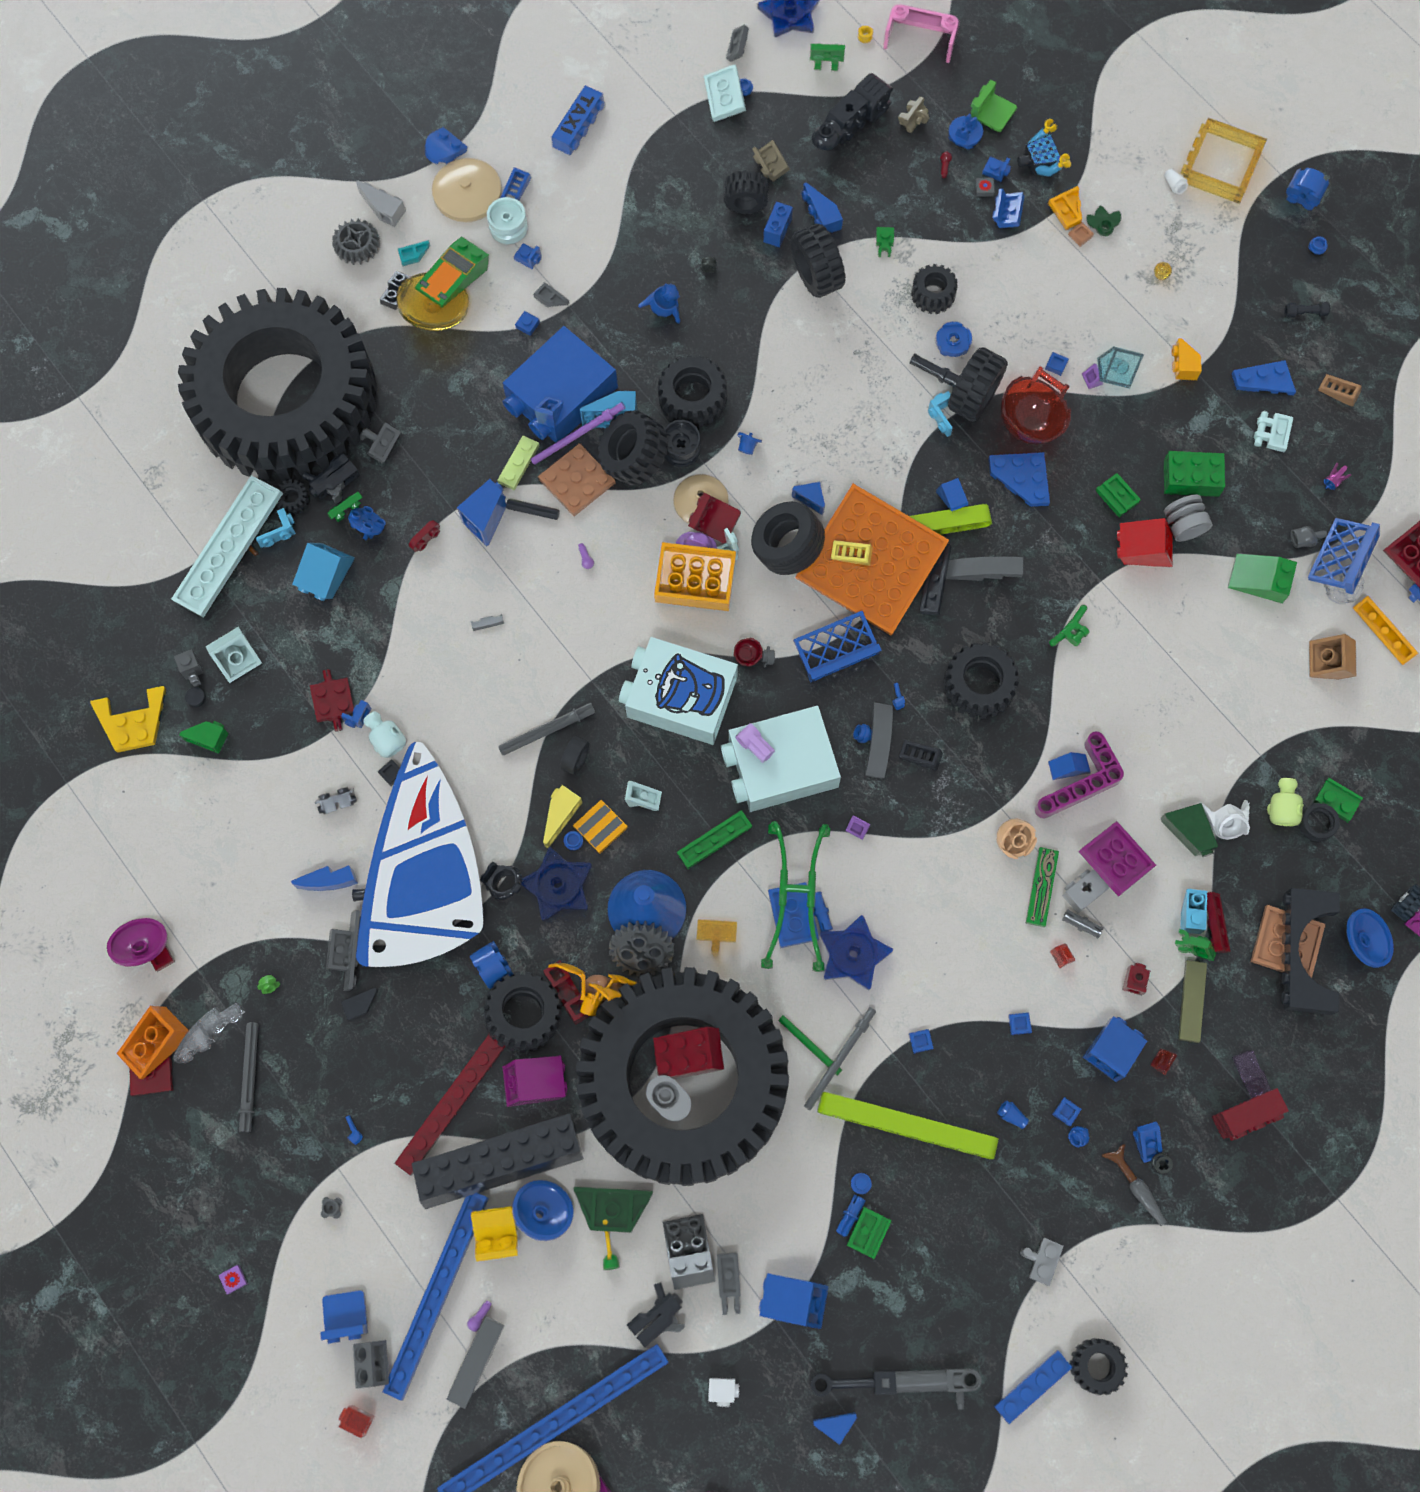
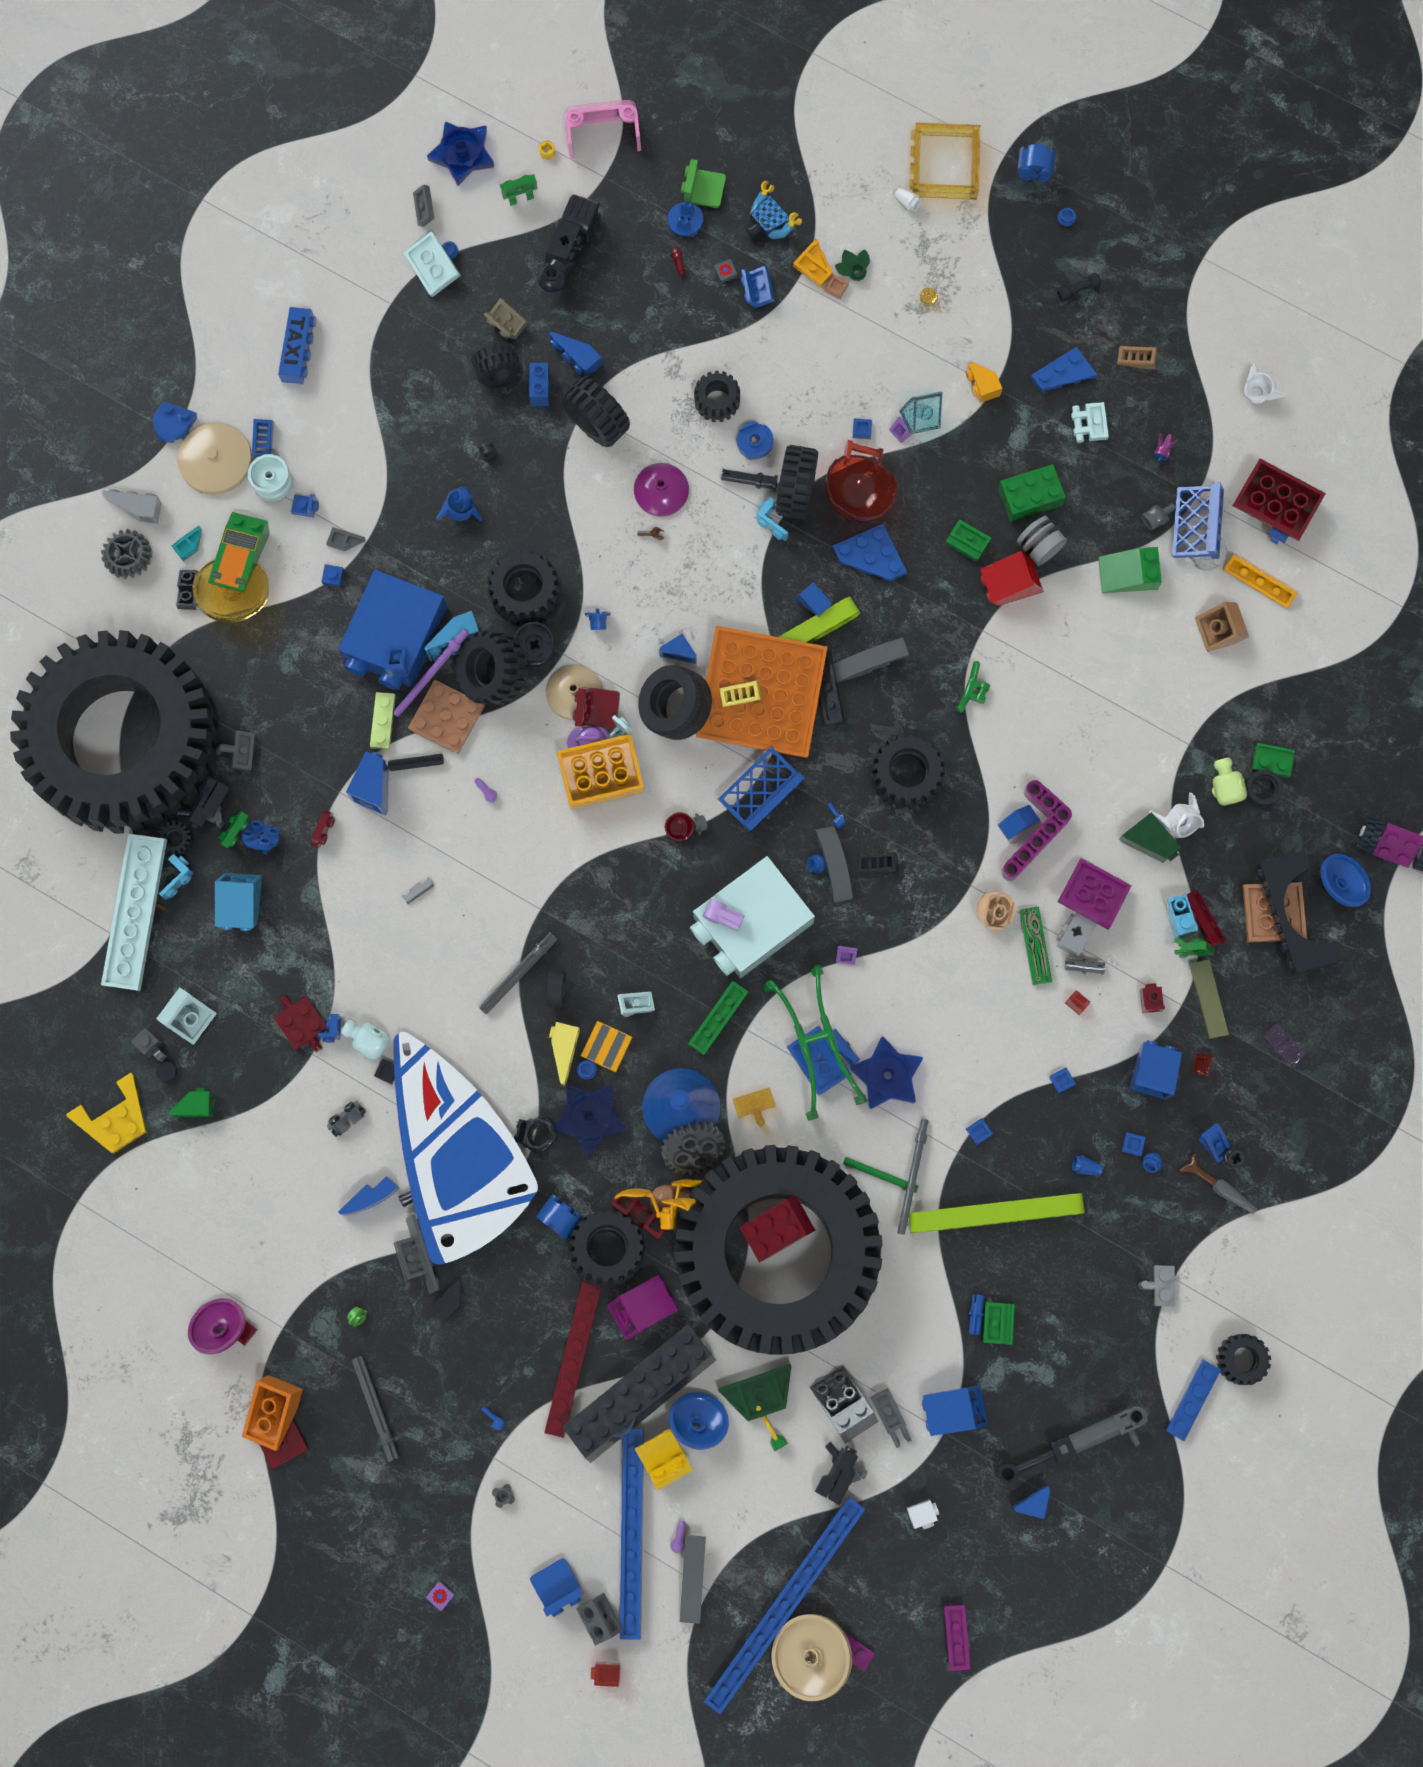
camera: 20 degrees left, 5 degrees up
clear slope [173,1002,246,1064] -> none
light aqua brick [619,637,738,745] -> none
light grey piece [646,1075,691,1121] -> none
blue plate [851,1173,872,1194] -> none
green plate [876,227,894,257] -> none
dark tan hips [898,97,929,133] -> none
blue bracket [982,157,1011,182] -> none
dark red brick [1211,1088,1289,1141] -> none
none -> magenta dish [634,463,689,516]
none -> reddish brown hand [637,527,664,540]

